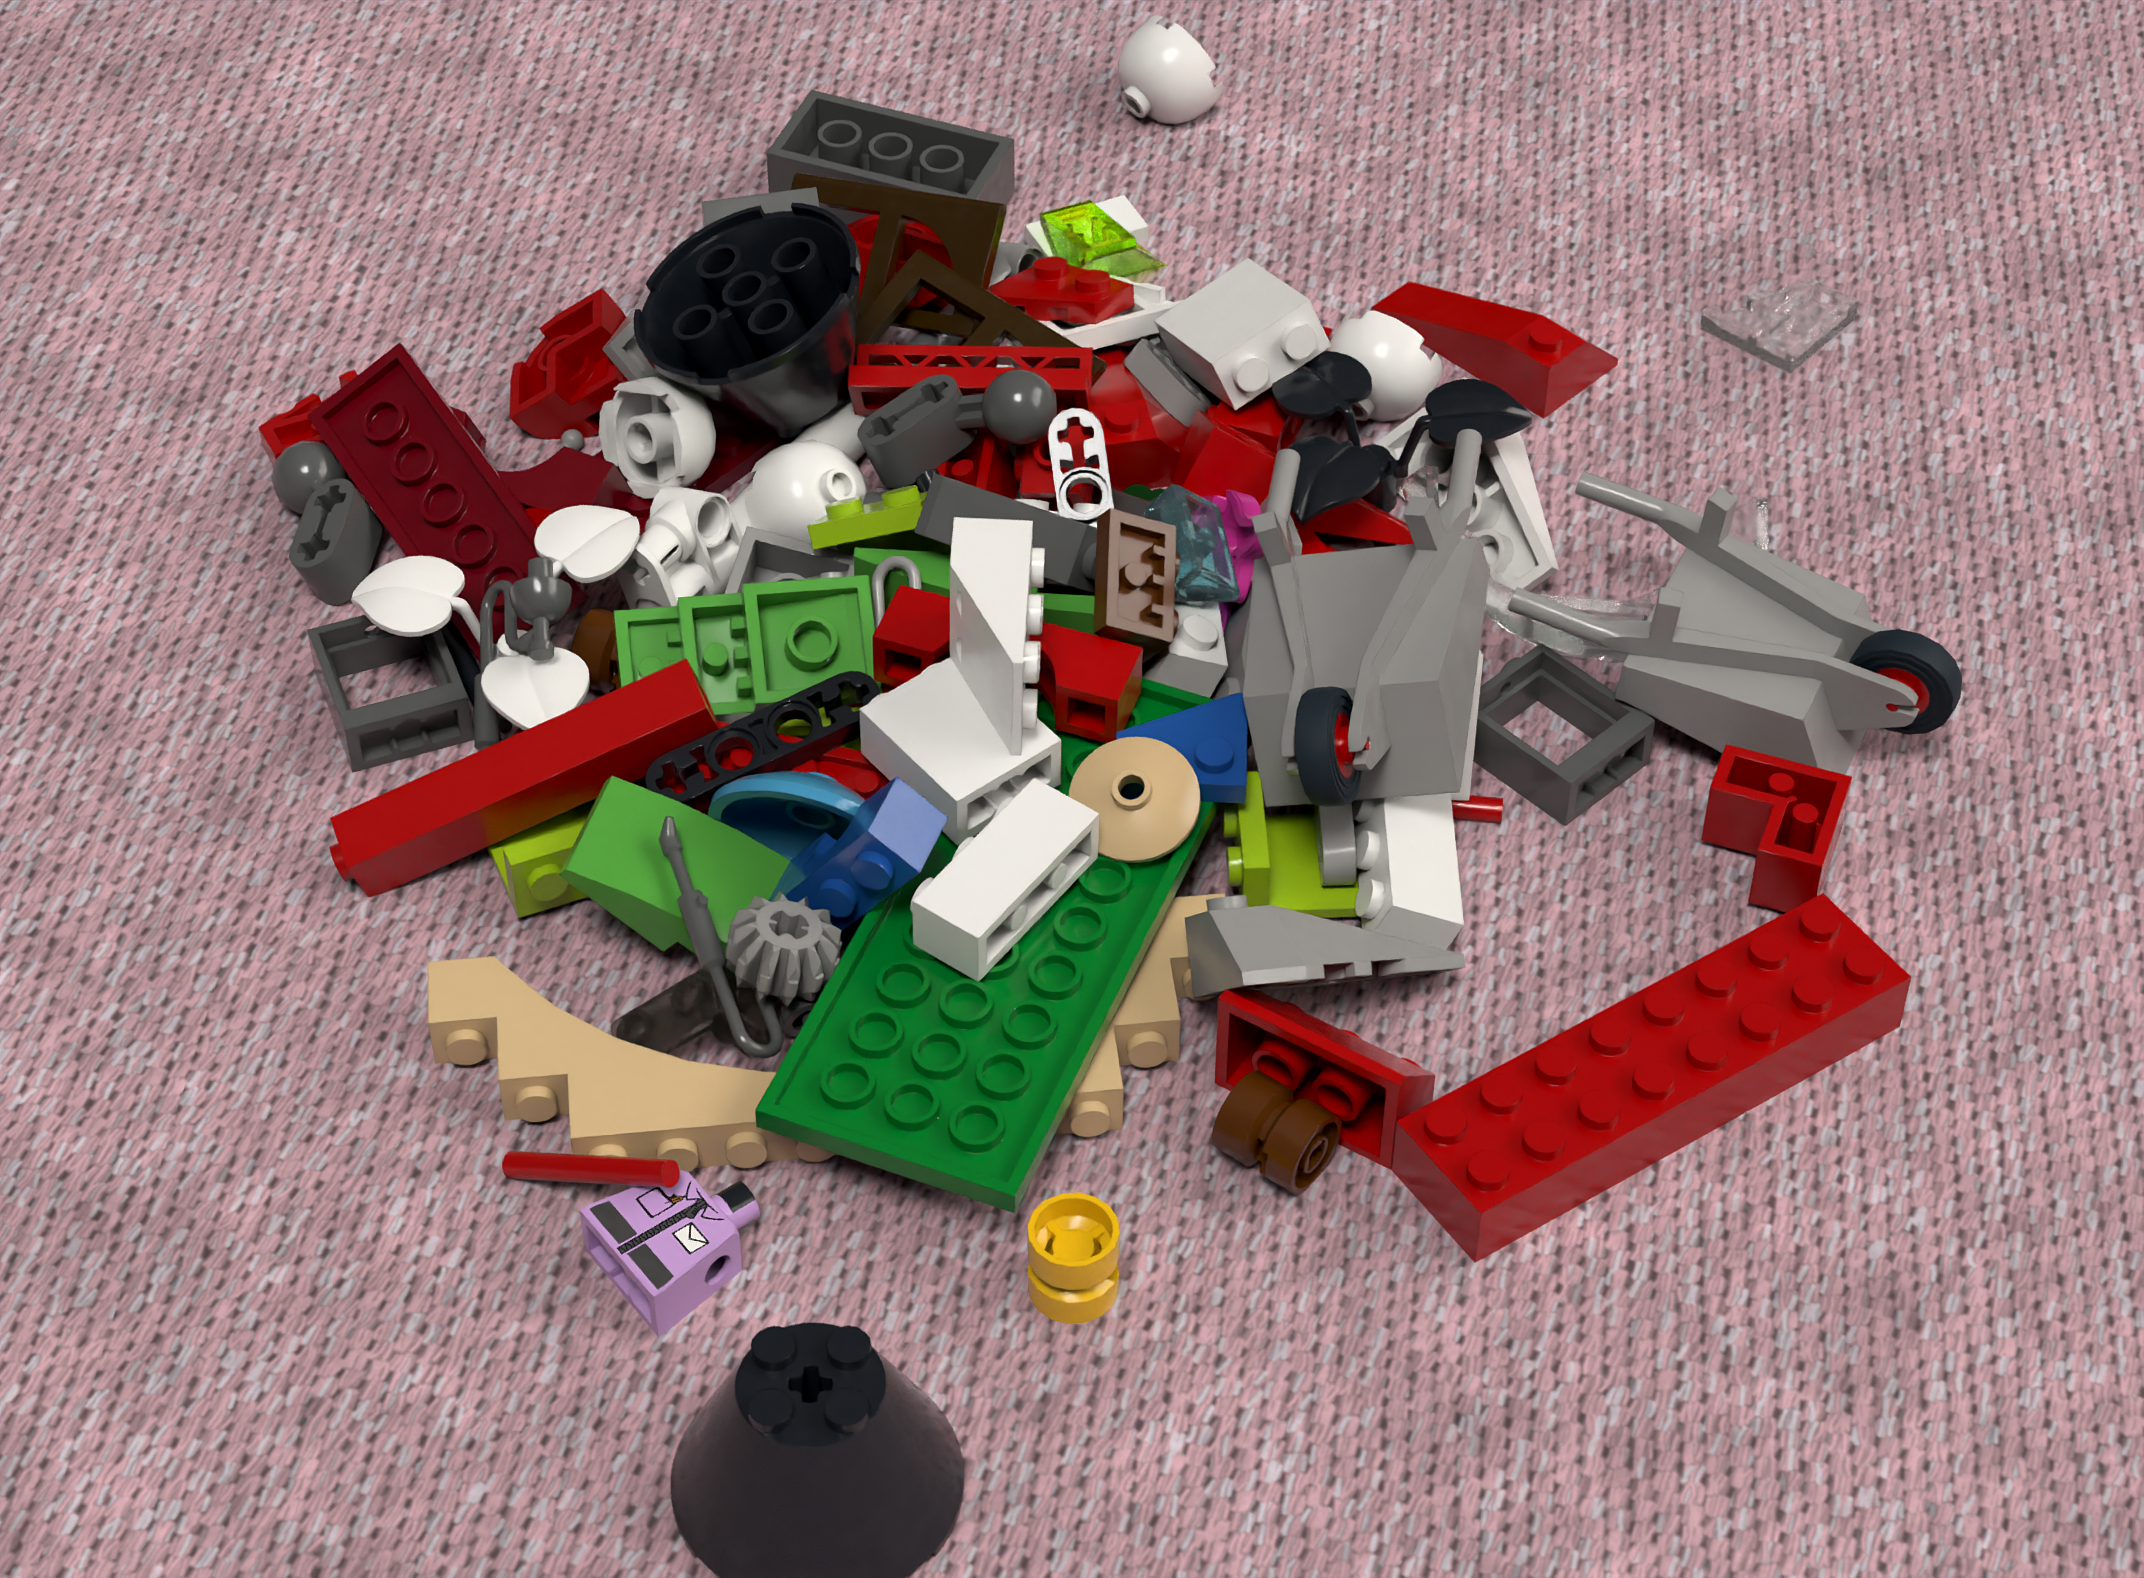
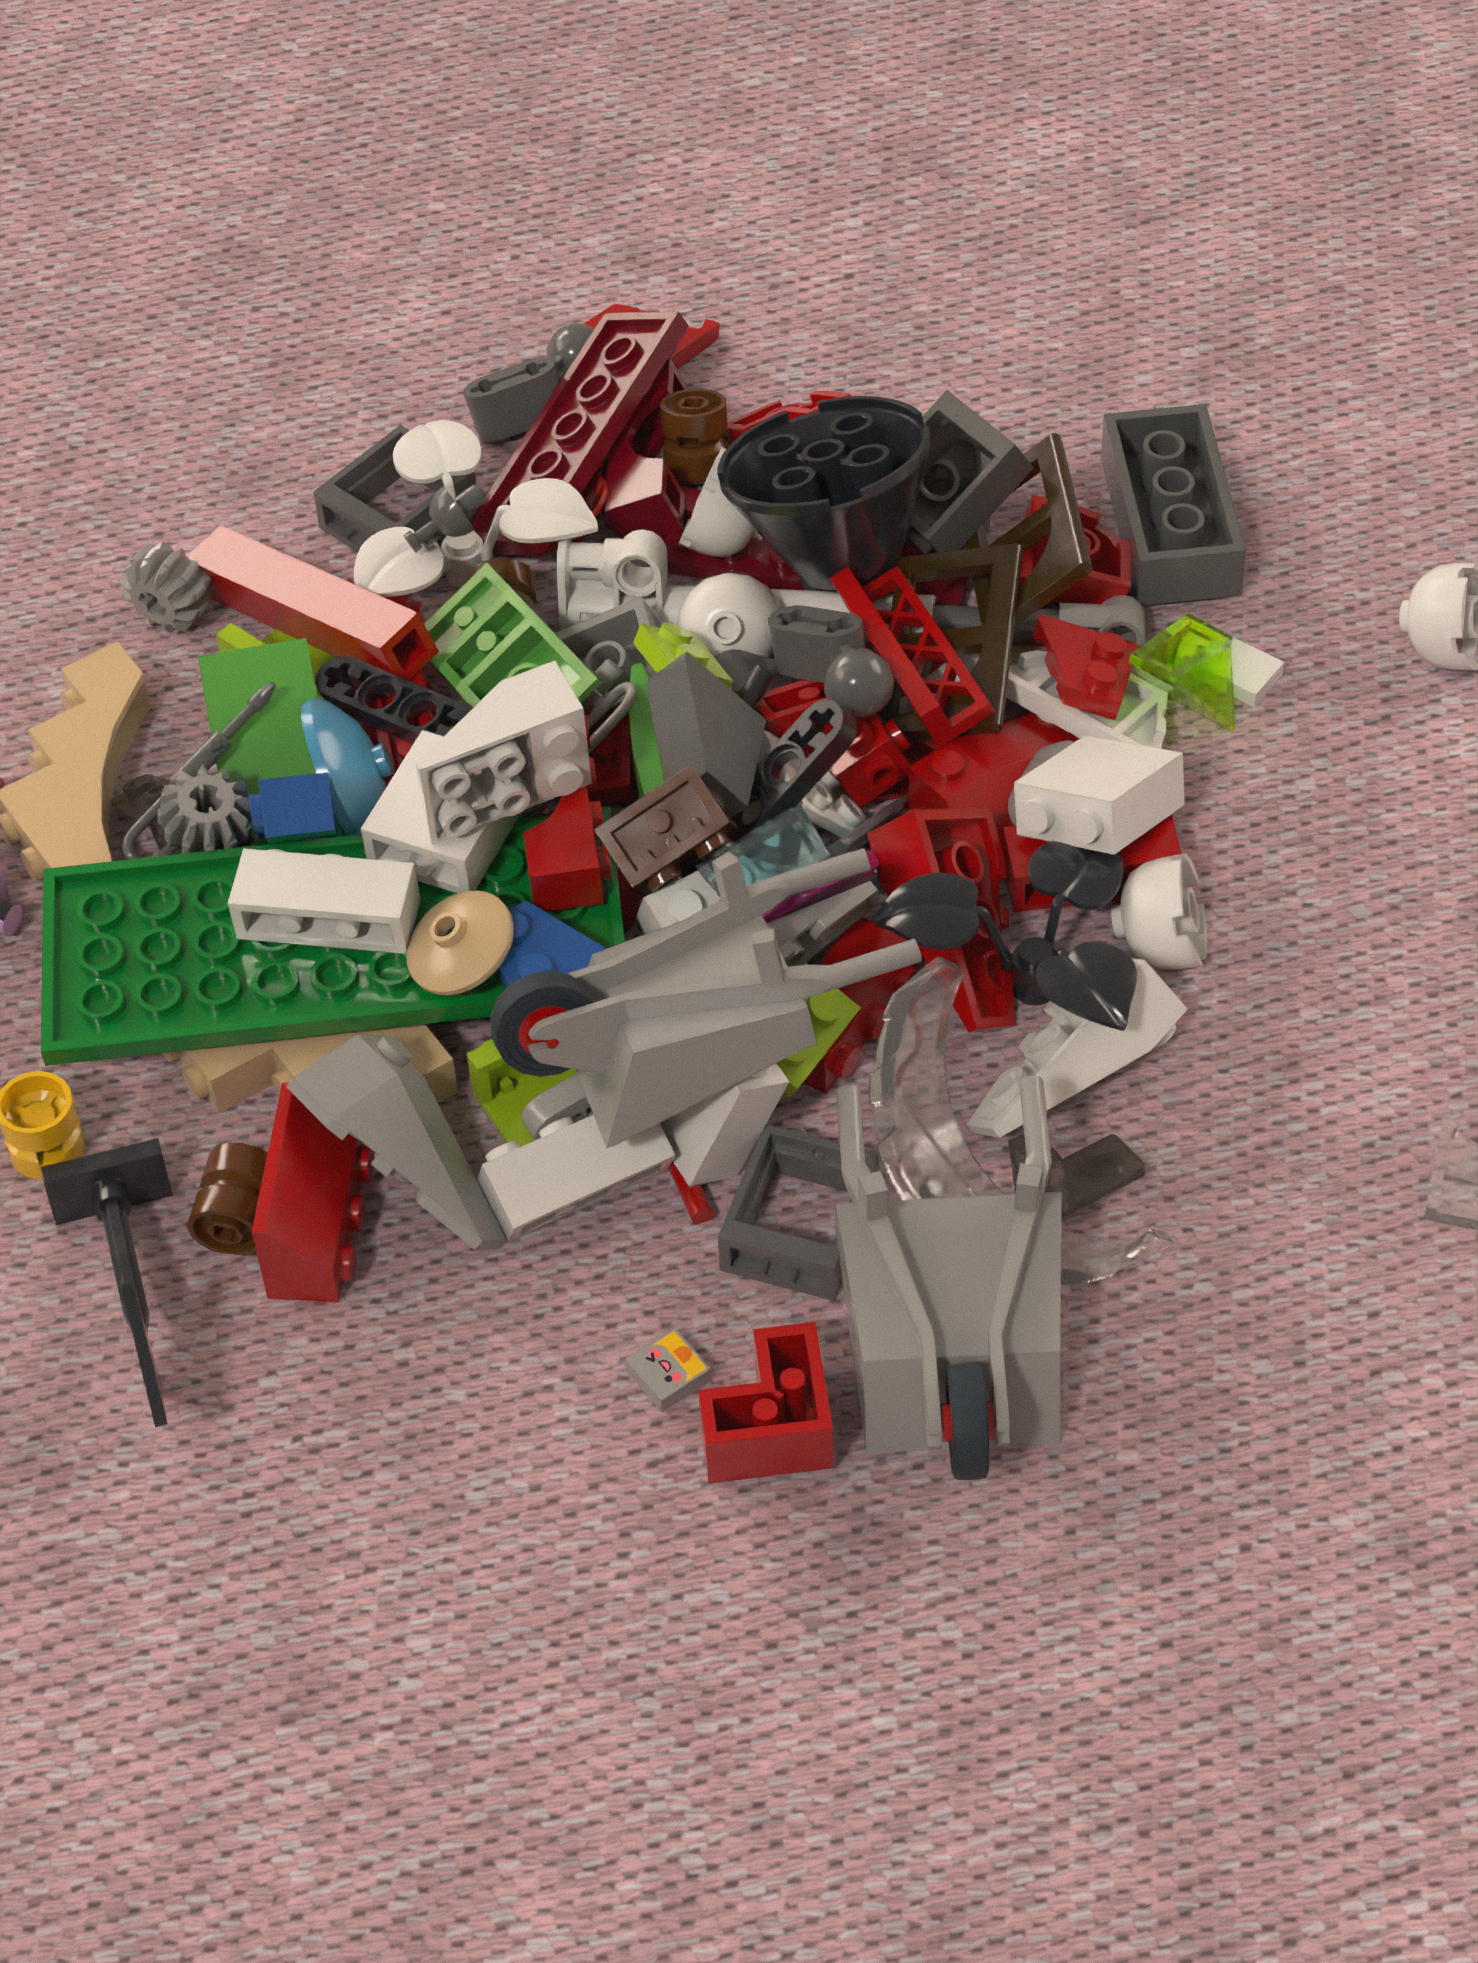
camera: 65 degrees right, 5 degrees up
red wedge [1371,281,1618,419] -> none
red brick [1392,893,1911,1263] -> none
none -> black piece [41,1138,173,1428]
none -> light grey gear [119,542,214,633]
none -> light grey tile [625,1327,712,1412]
none -> reddish brown wheel [660,388,729,483]
none -> clear smoke bracket [1008,1133,1146,1219]

